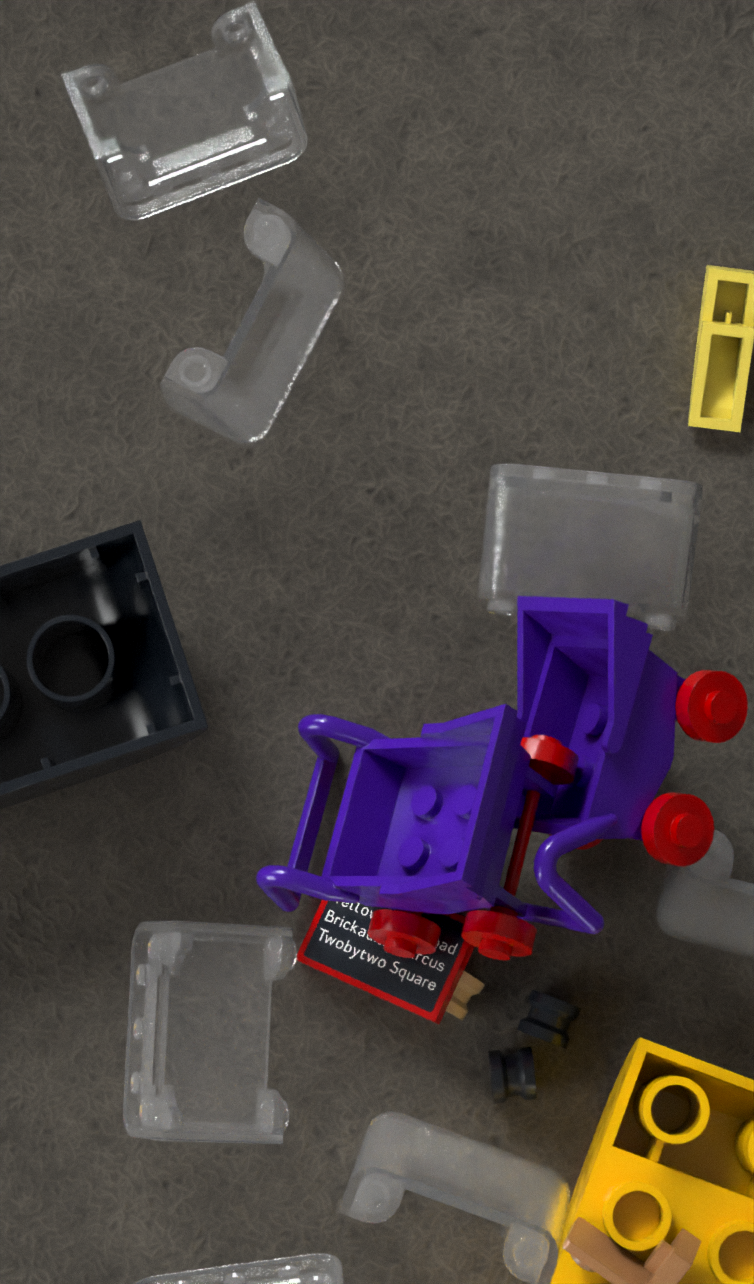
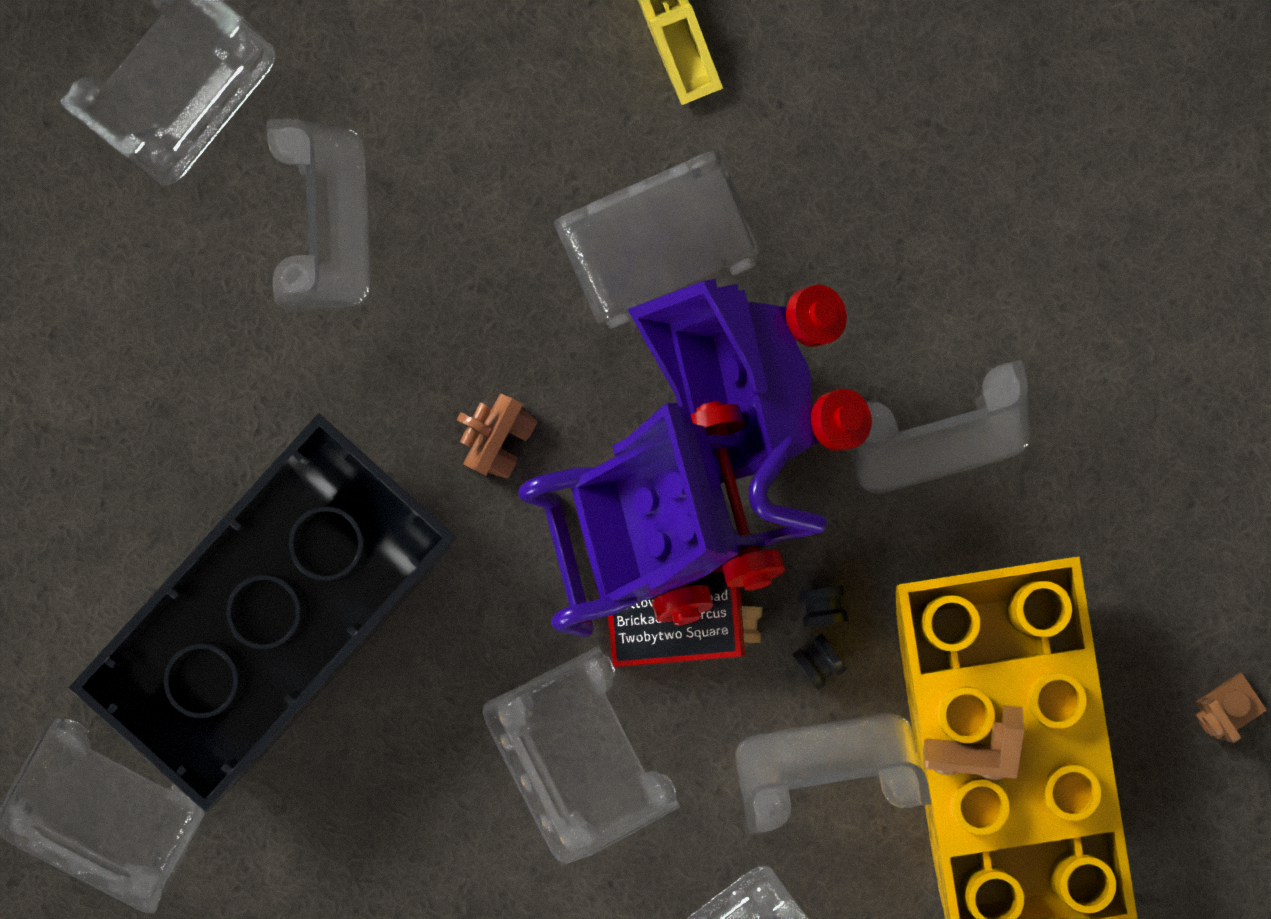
camera: 30 degrees left, 5 degrees up
none -> nougat hips [457,393,537,478]

